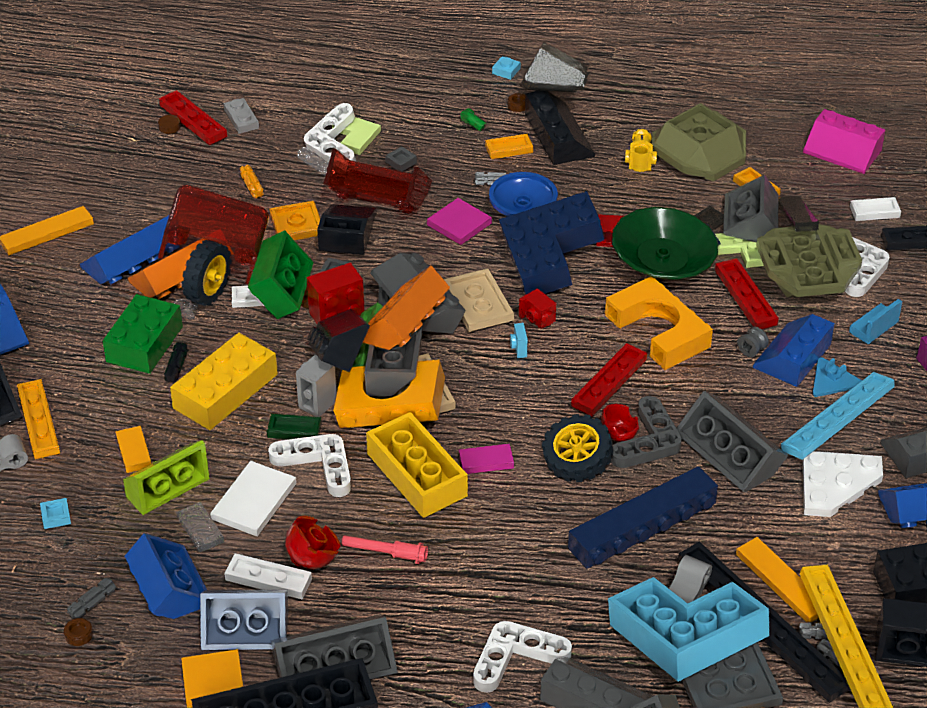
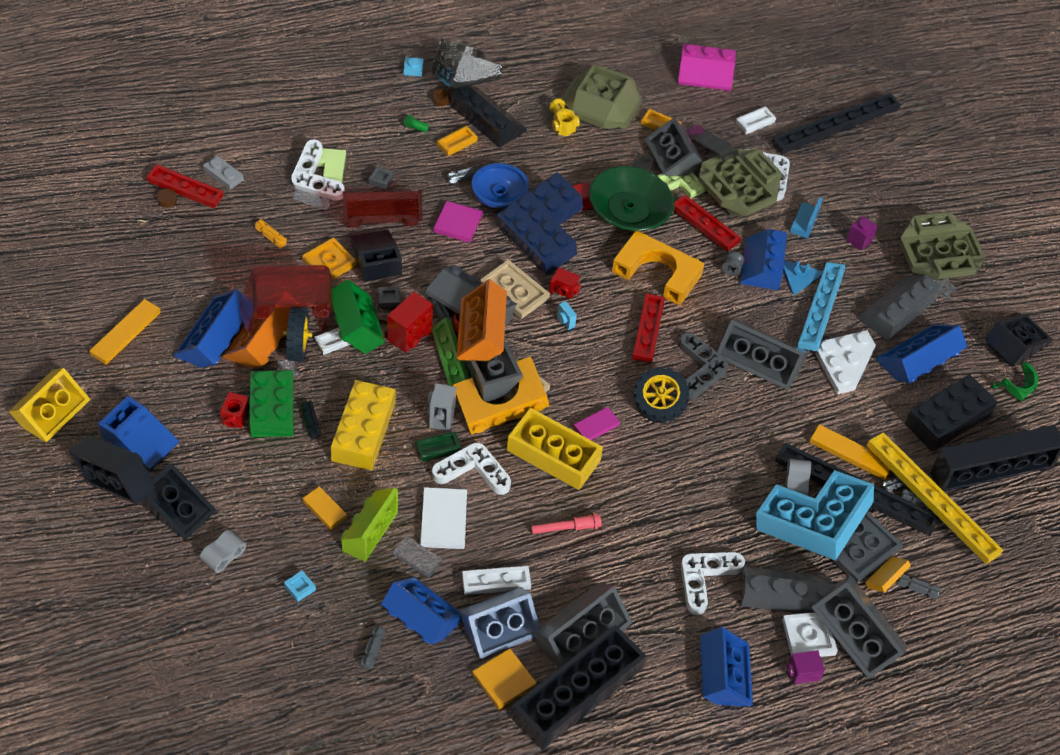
camera: 30 degrees left, 10 degrees up
light orange tile [17,379,60,459] -> none
reddish brown tile [64,618,93,646] -> none
red cylinder [285,515,341,569] -> none
black slope [308,309,370,372] -> none
dark blue brick [568,466,718,569] -> none
red hair [601,403,639,442] -> none
none -> red brick [220,392,250,429]

